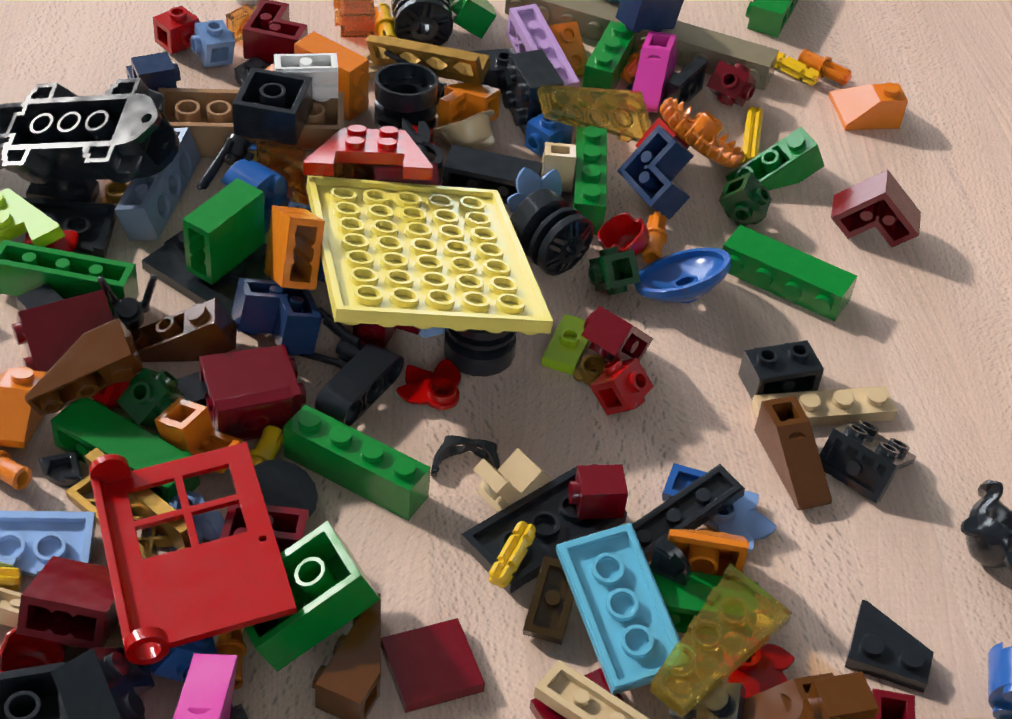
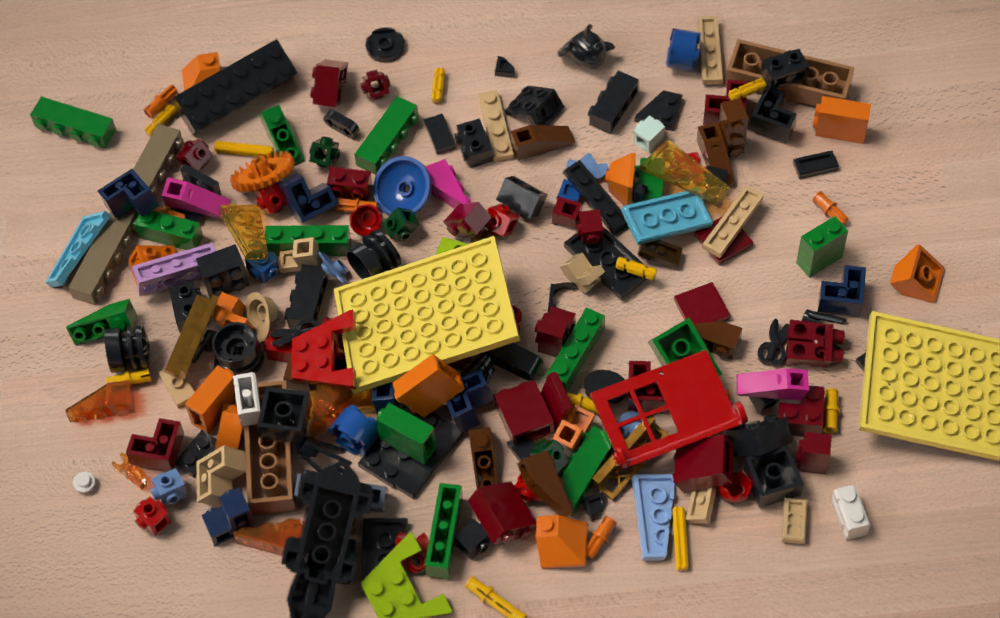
camera: 85 degrees left, 15 degrees up
black plant [97,274,157,332] -> none
none -> black brick [172,39,298,135]
none -> tan brick [197,445,246,508]
none -> black beam [323,109,360,138]
none -> dark red brick [326,167,373,201]
none -> dark red brick [360,69,391,100]
none -> black tile [365,27,405,63]
none -> black tile [424,113,456,154]
none -> dark pink slope [425,159,472,209]
none -> yellow axle [431,67,445,103]
none -> black tile [495,56,515,78]
none -> black brick [496,176,548,219]
none -> dark red brick [534,306,576,357]
none -> dark red brick [552,197,582,229]
none -> black brick [588,70,639,135]
none -> light aqua brick [633,116,665,153]

